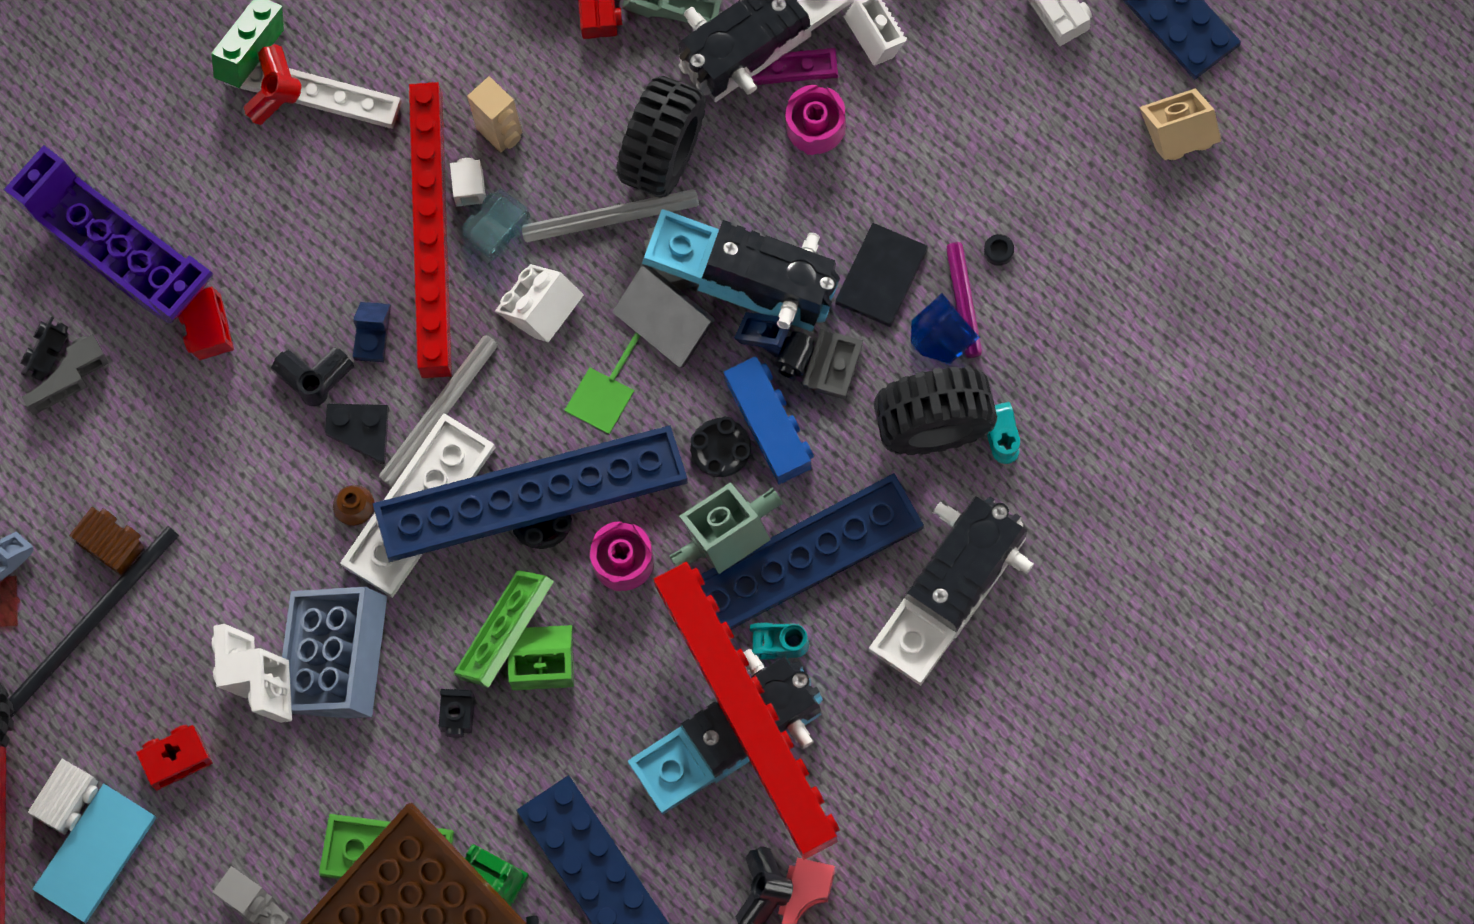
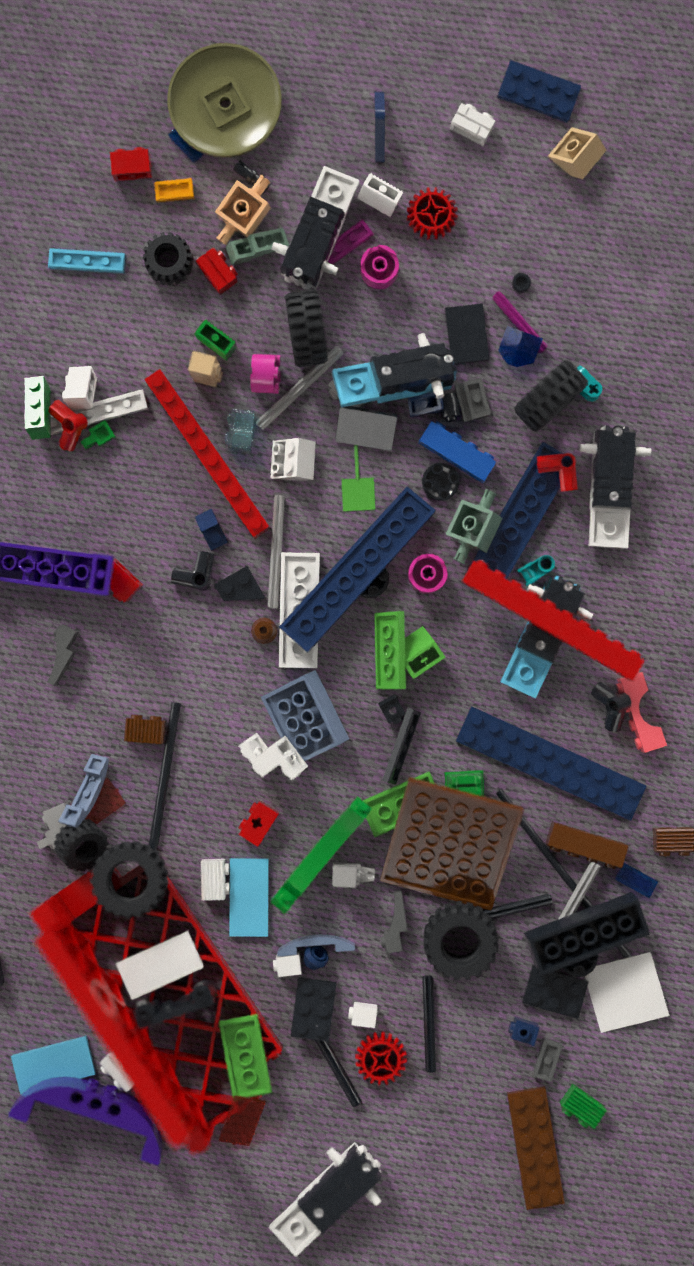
camera: 35 degrees left, 15 degrees up
black hinge [20,316,69,381] -> none
white brick [450,158,486,207] -> none
none -> white brick [62,366,97,410]
none -> green plate [80,420,116,450]
none -> green brick [194,319,237,361]
none -> dark pink brick [250,354,281,394]
none -> green arch [270,796,372,914]
none -> black tile [382,708,421,785]
none -> red gear [407,187,458,240]
none -> red piece [537,453,578,491]

